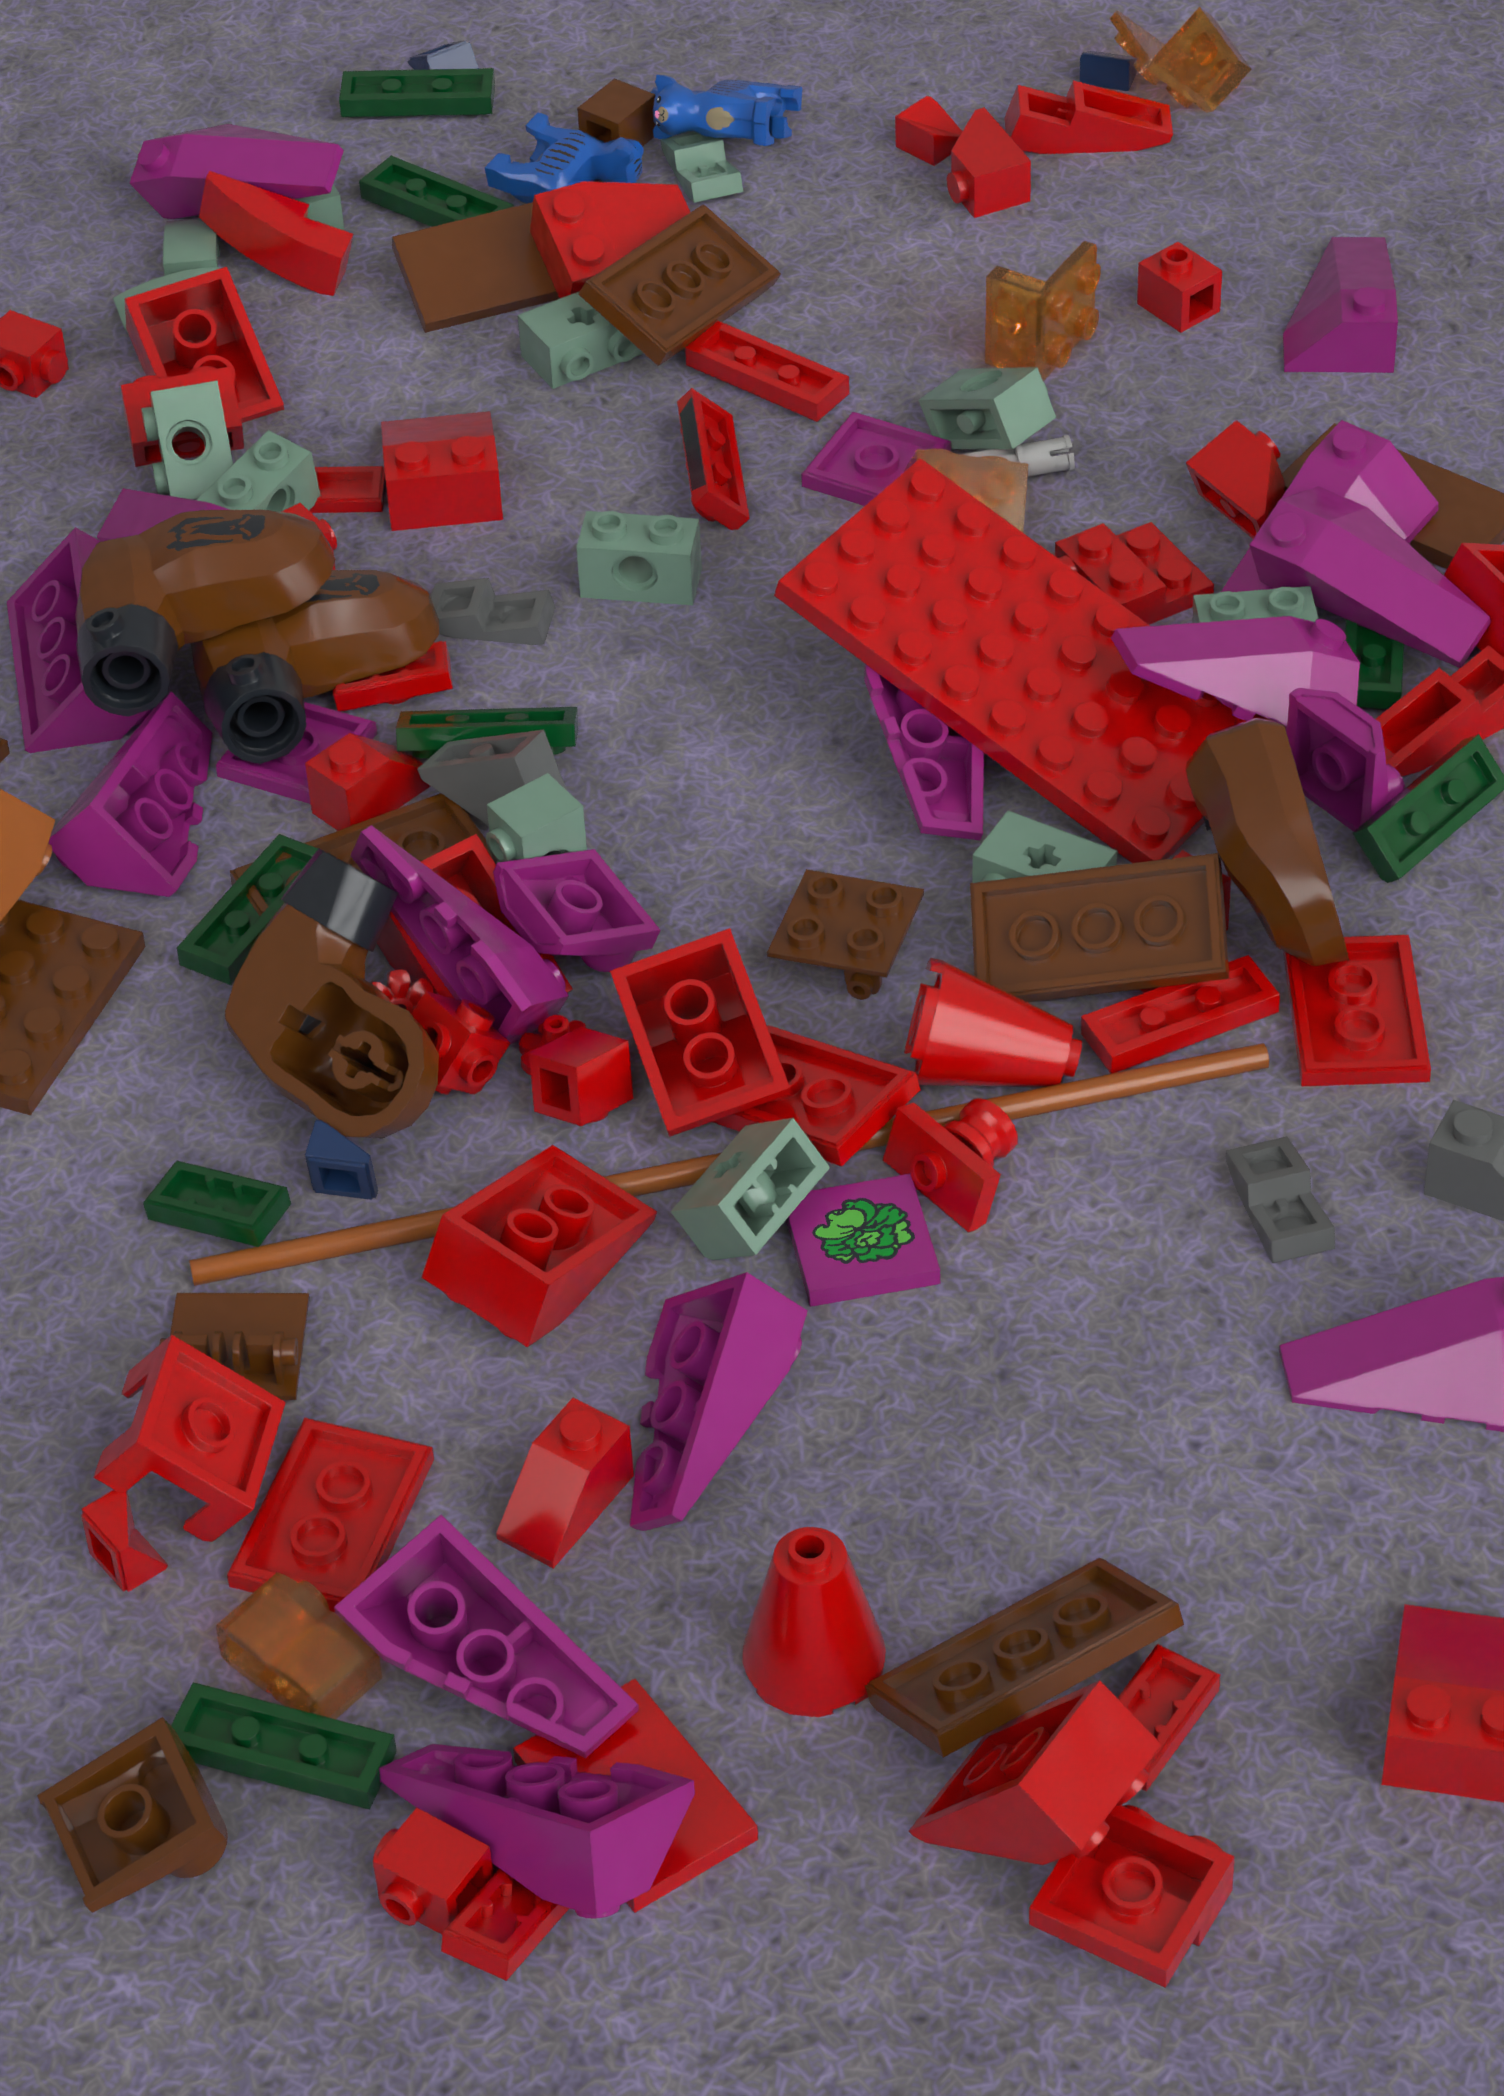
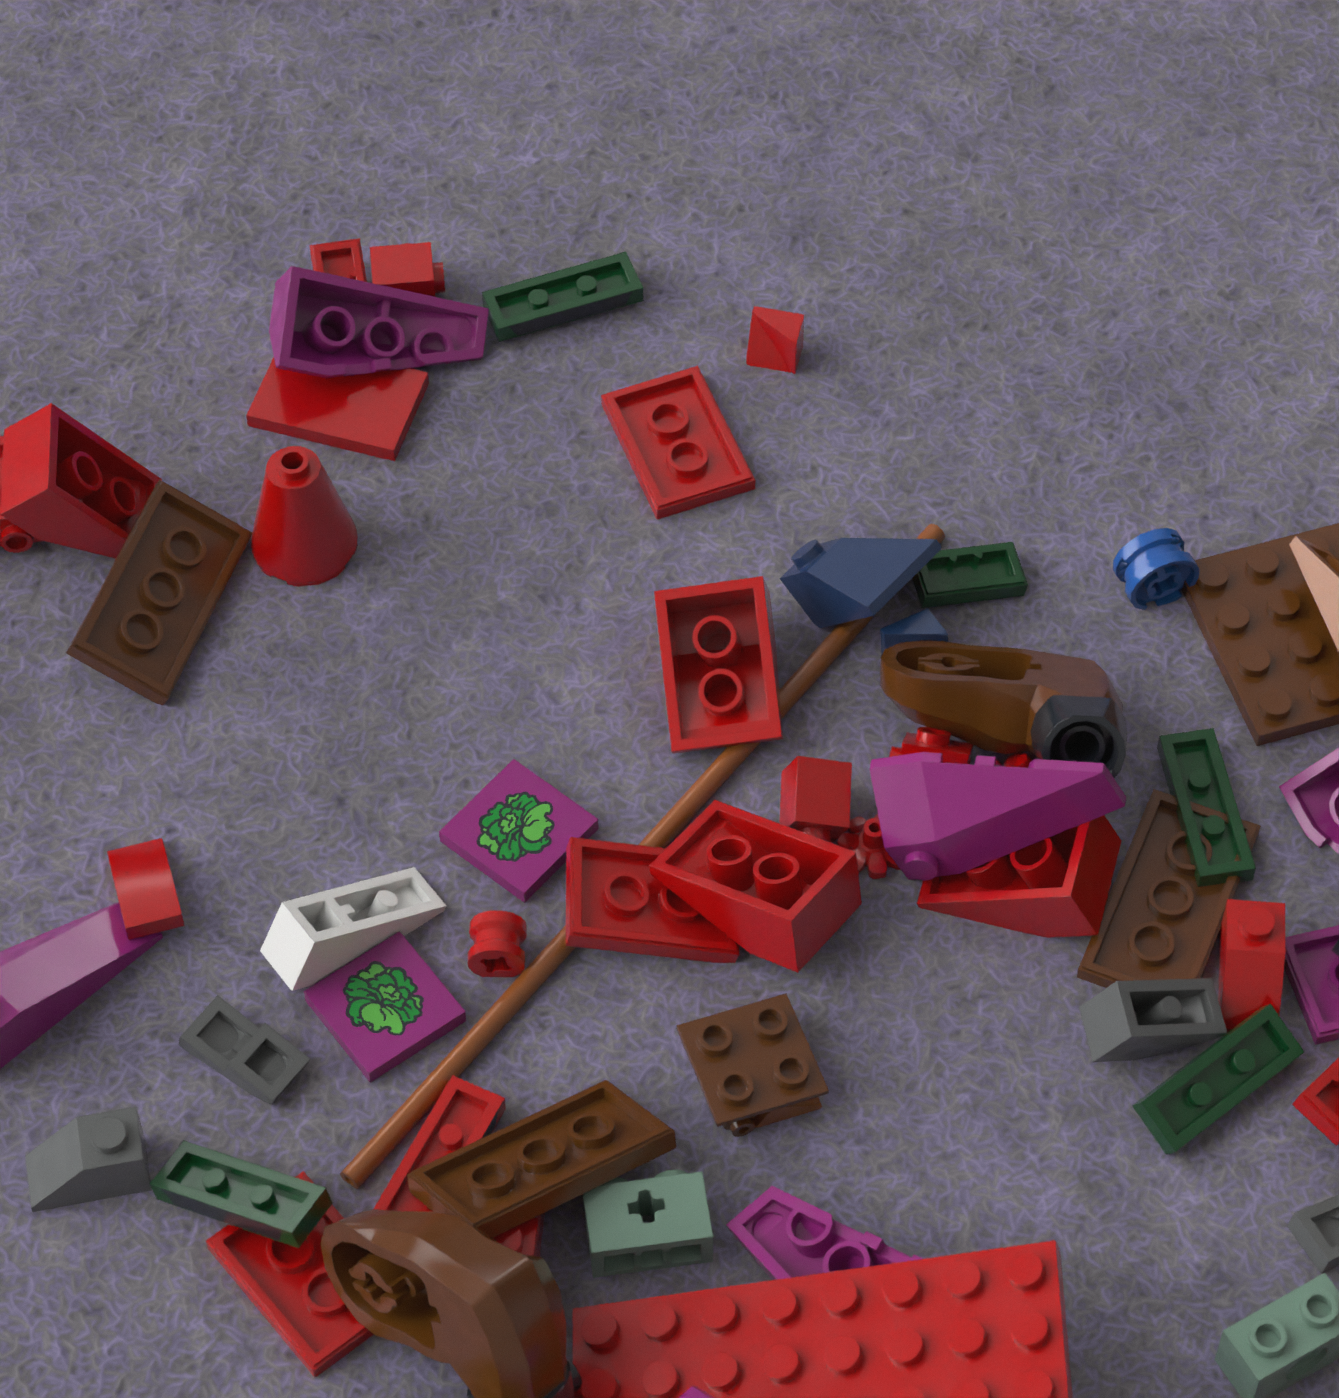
camera: 140 degrees right, 10 degrees up
reddish brown slope [37,1717,228,1913] -> none
red panel [93,1335,286,1542] -> none
reddish brown hinge [159,1293,310,1400] -> none
clear orange brick [216,1573,382,1719] -> none
magenta wedge [334,1515,639,1758] -> none
sand green brick [486,773,587,864] -> none
magenta slope [493,849,661,972] -> none
red slope [496,1397,634,1569] -> none
magenta wedge [630,1272,808,1531] -> none
sand green brick [670,1118,830,1260] -> none
red plate [883,1102,1001,1232] -> none
red cone [904,958,1082,1087] -> none
red plate [1118,1644,1221,1792] -> none
none -> red slope [107,838,185,940]
none -> dark green plate [150,1140,333,1248]
none -> white slope [260,867,446,991]
none -> magenta tile [304,931,466,1083]
none -> dark blue slope [780,538,942,628]
none -> blue wheel [1113,528,1200,610]

